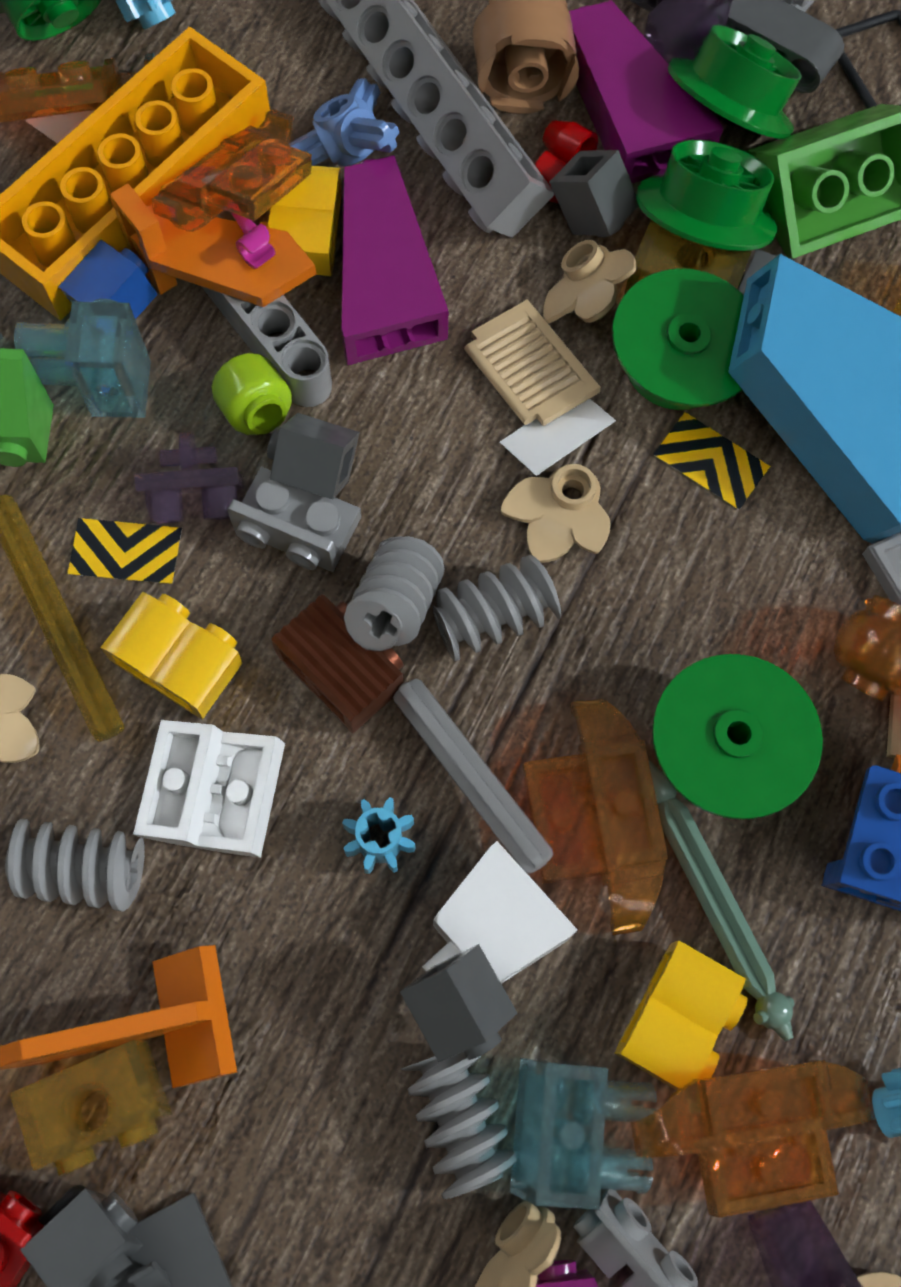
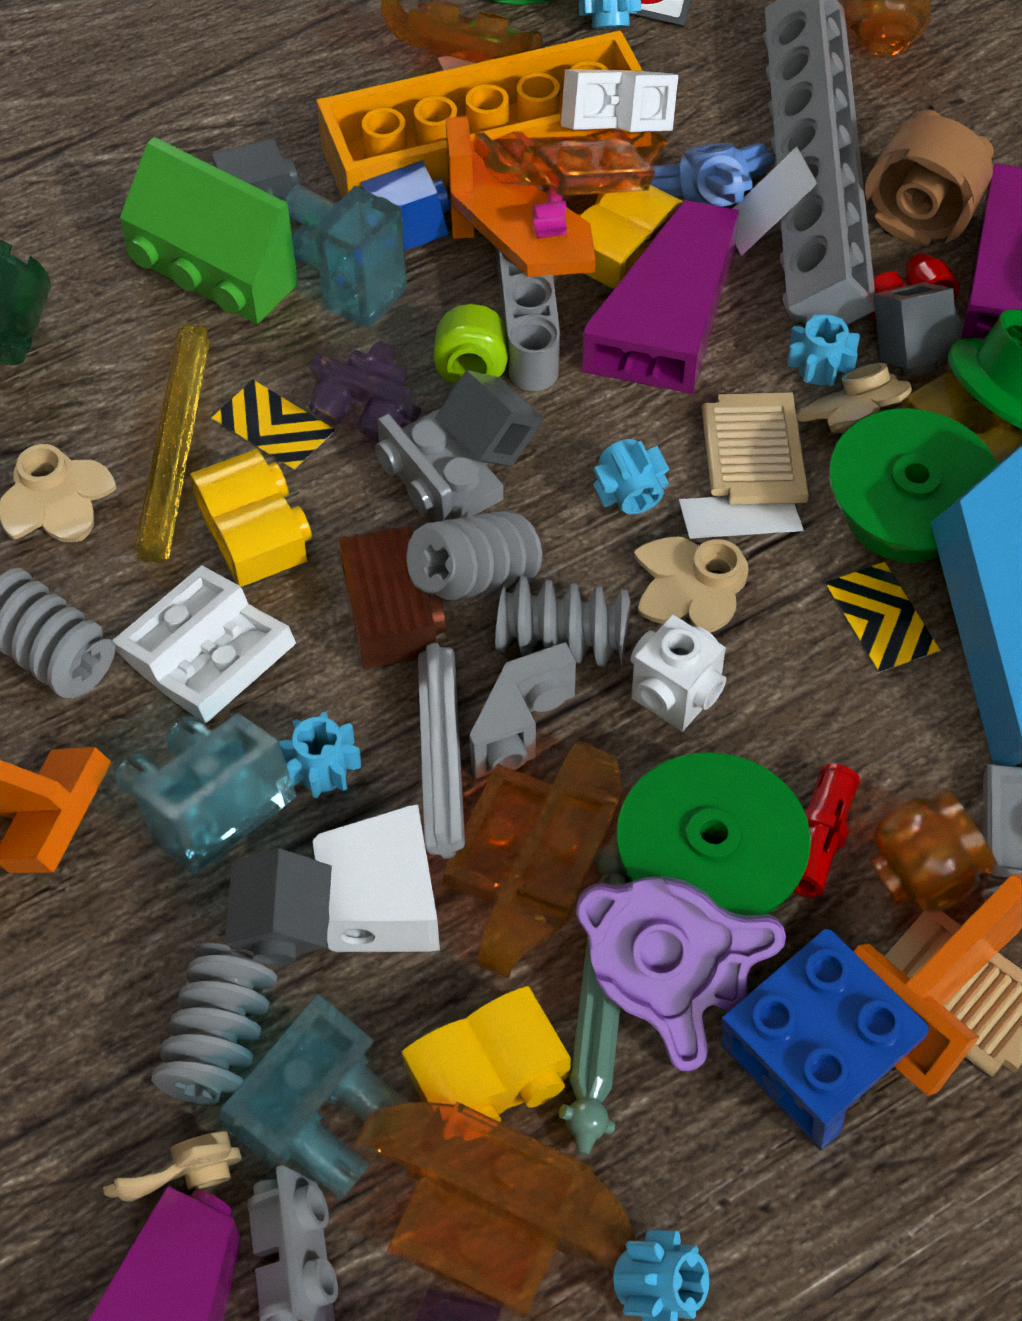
camera: 35 degrees right, 15 degrees down
none -> clear light blue brick [115,713,297,875]
none -> light grey slope [469,642,576,779]
none -> white slope [560,69,678,132]
none -> medium lavender tile [576,876,786,1071]
none -> medium azure gear [593,439,670,514]
none -> white brick [630,615,726,732]
none -> white sticker [733,146,817,256]
none -> medium azure gear [787,314,860,386]
none -> red pin [793,763,861,898]

